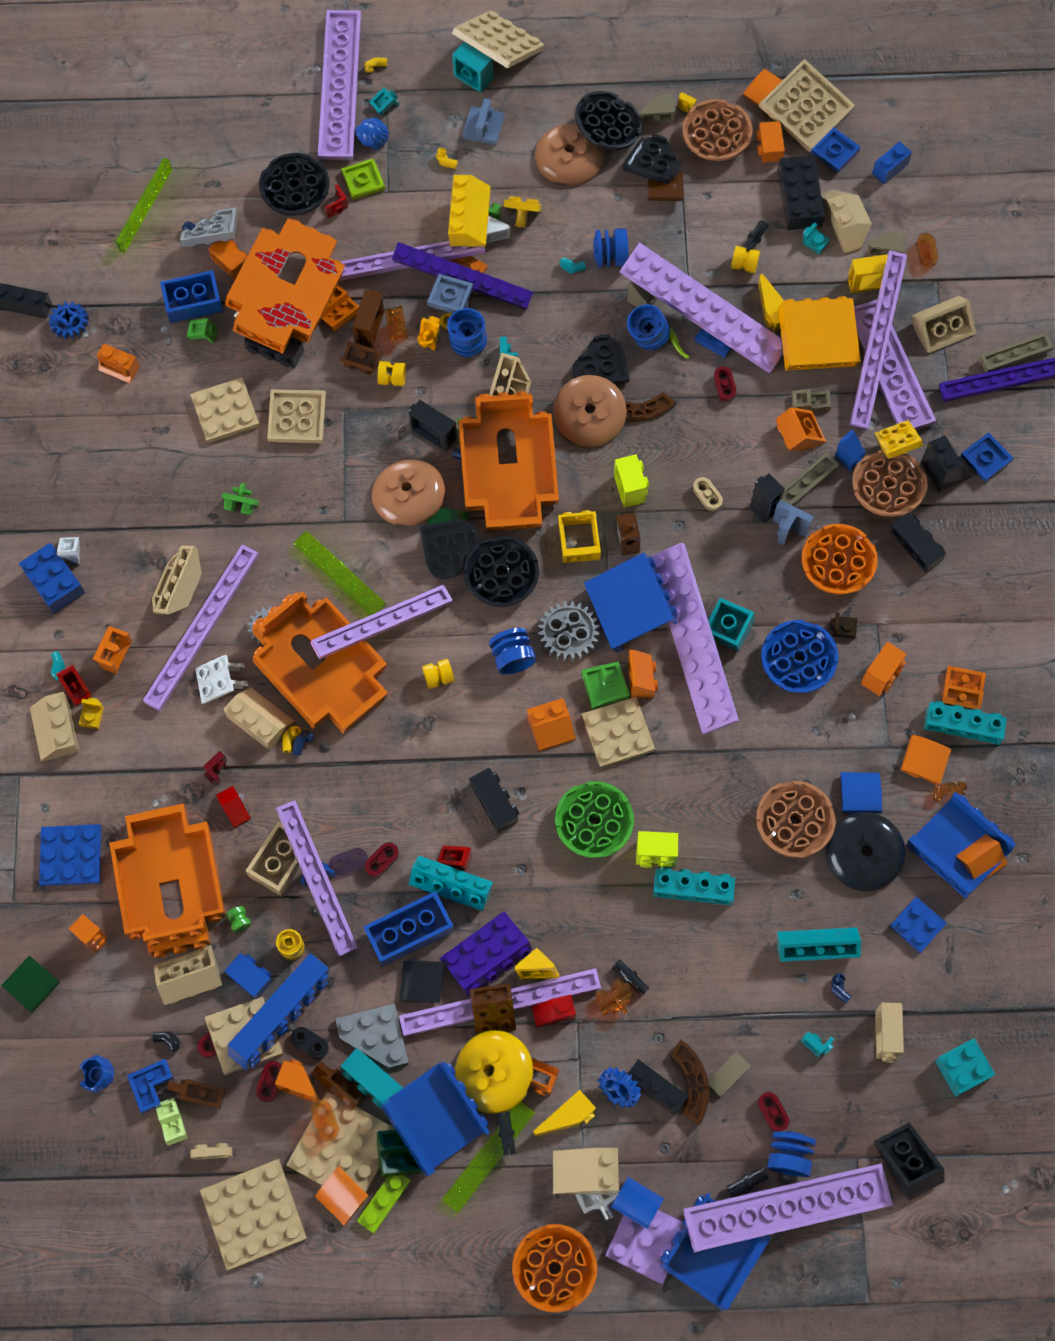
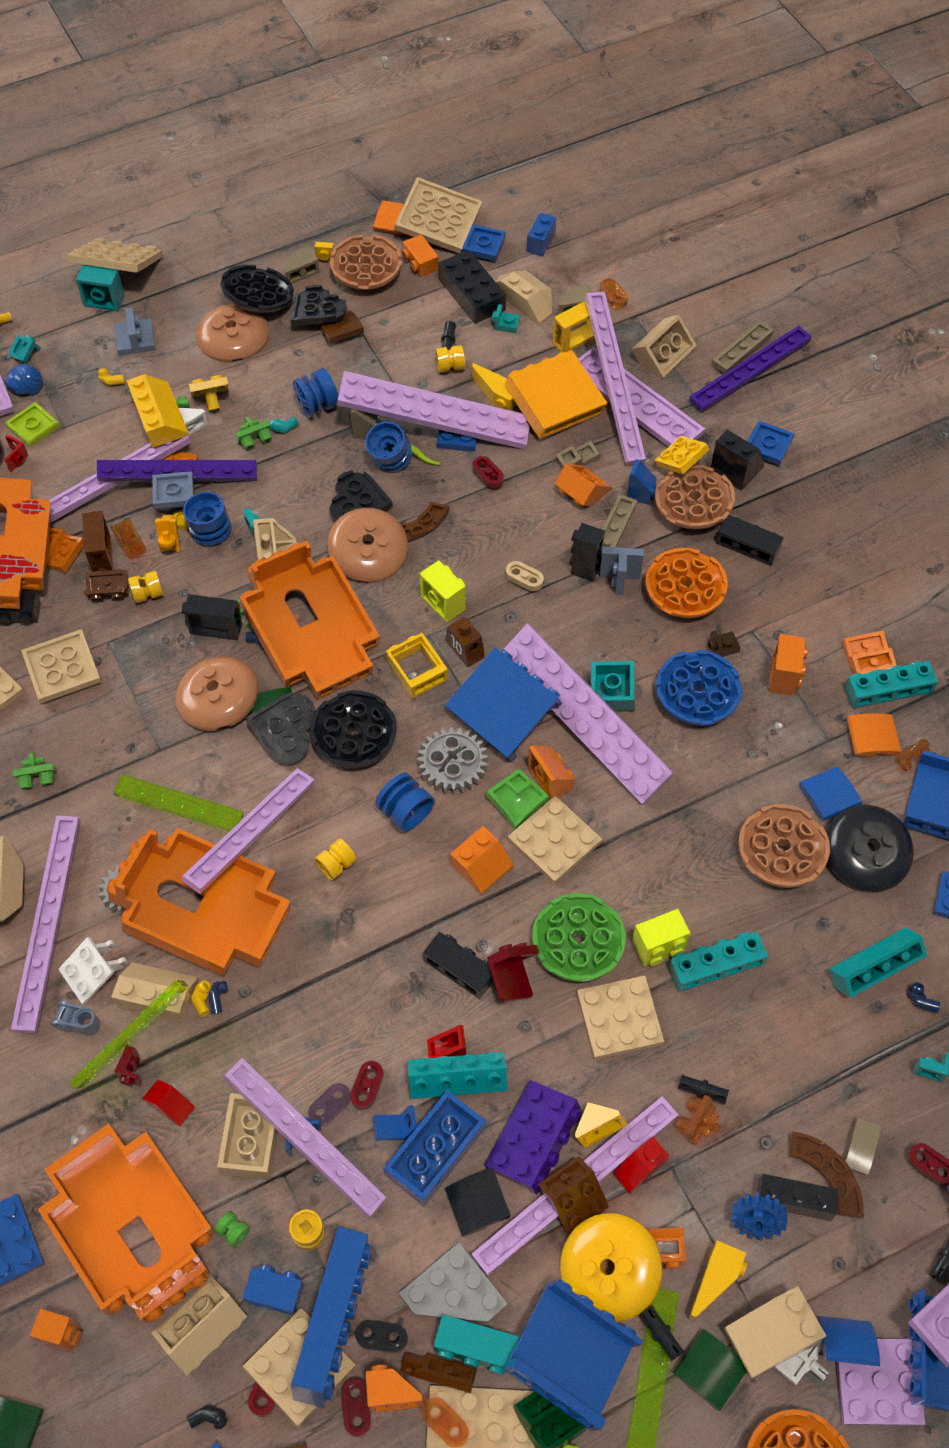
camera: 25 degrees left, 10 degrees down
none -> sand blue piece [50,1001,101,1036]
none -> clear neon green tile [70,980,189,1089]
none -> bright green hips [236,416,272,451]
none -> blue bracket [373,1105,417,1141]
none -> dark red bracket [487,942,540,1002]
none -> tan plate [577,976,664,1060]
none -> dark green slope [673,1329,747,1411]

